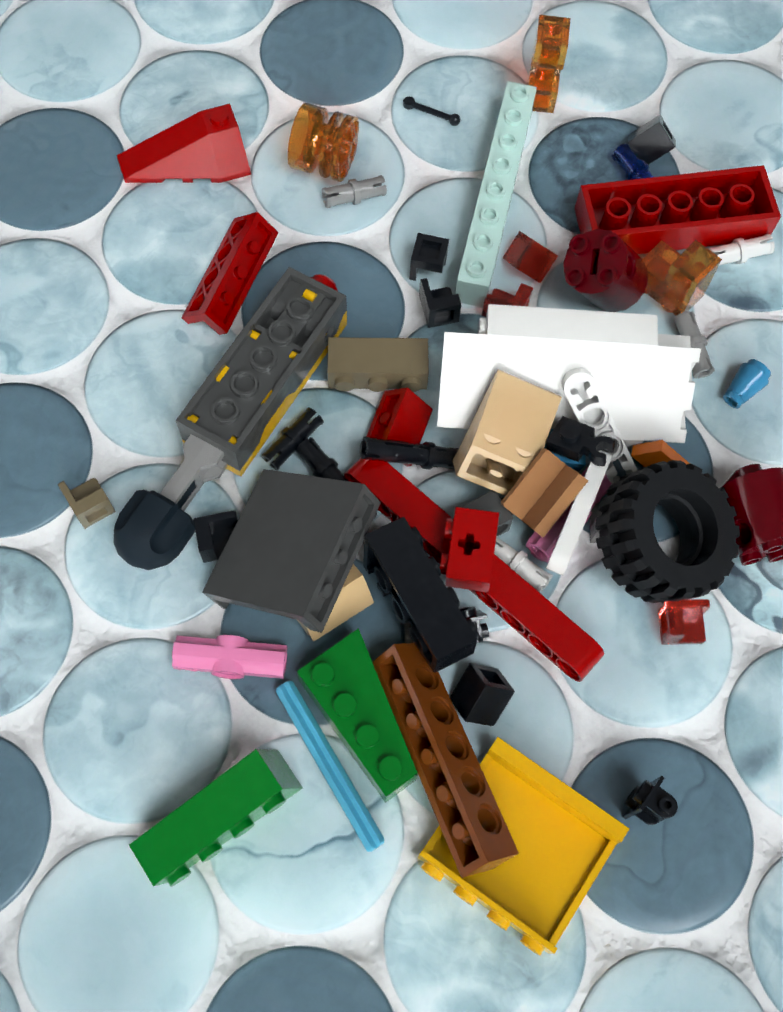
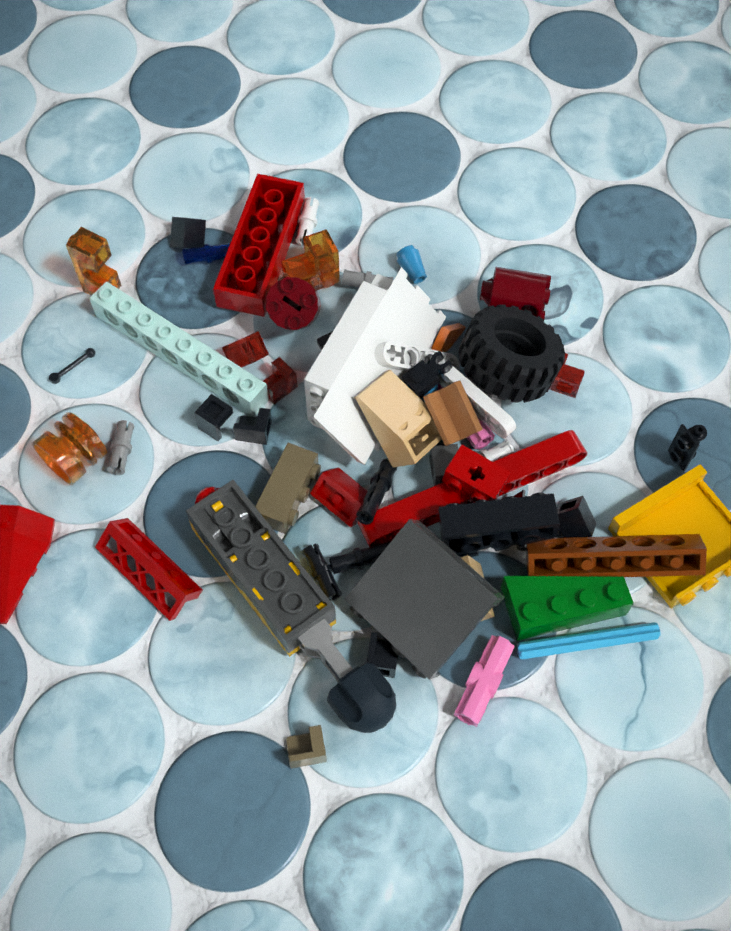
camera: 65 degrees left, 5 degrees down
green wedge [129,749,303,887] -> none

